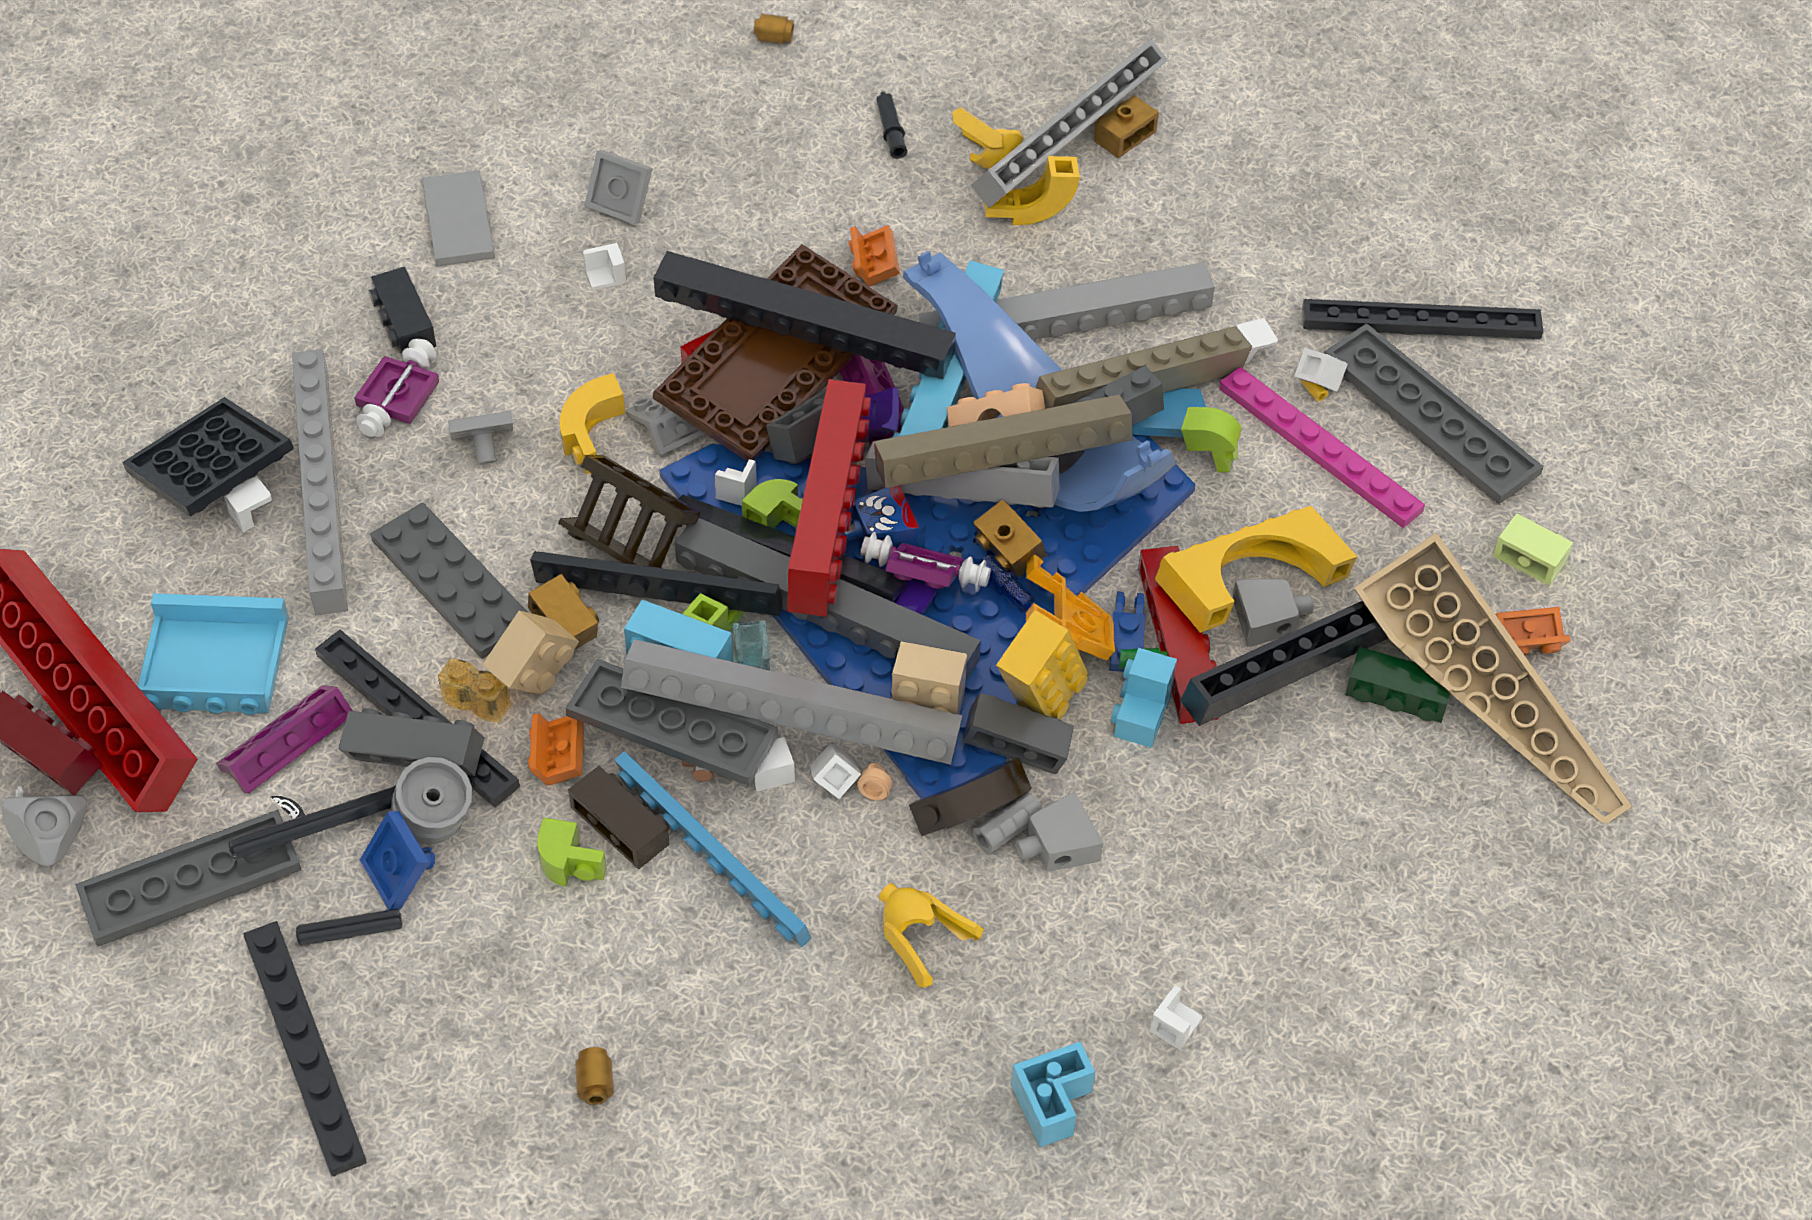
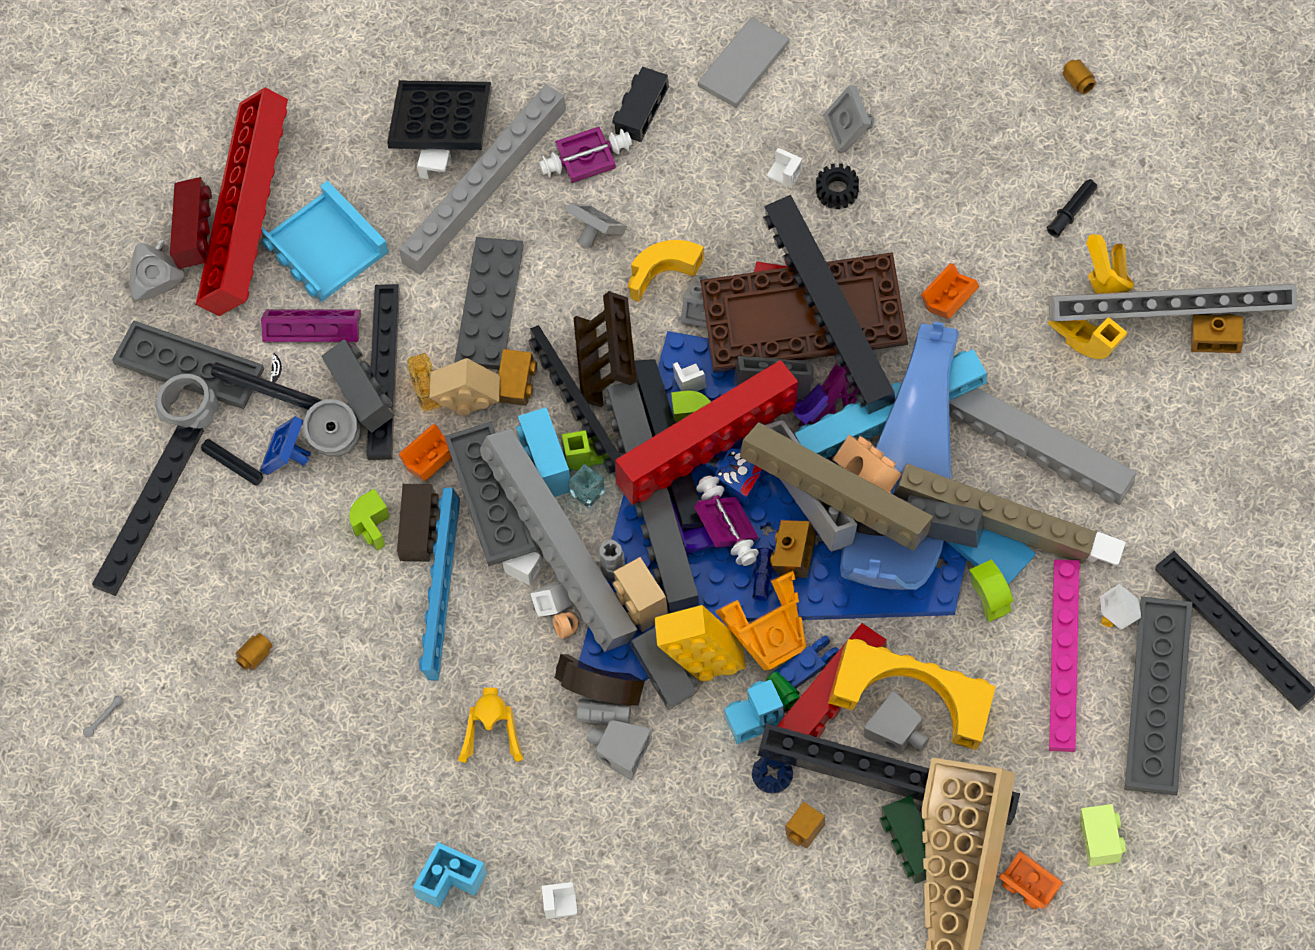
camera: 55 degrees right, 10 degrees up
none -> light grey piece [155,374,218,428]
none -> light grey axle [599,540,625,582]
none -> dark blue gear [752,757,793,793]
none -> pearl gold brick [785,801,825,848]
none -> black tyre [816,163,859,209]

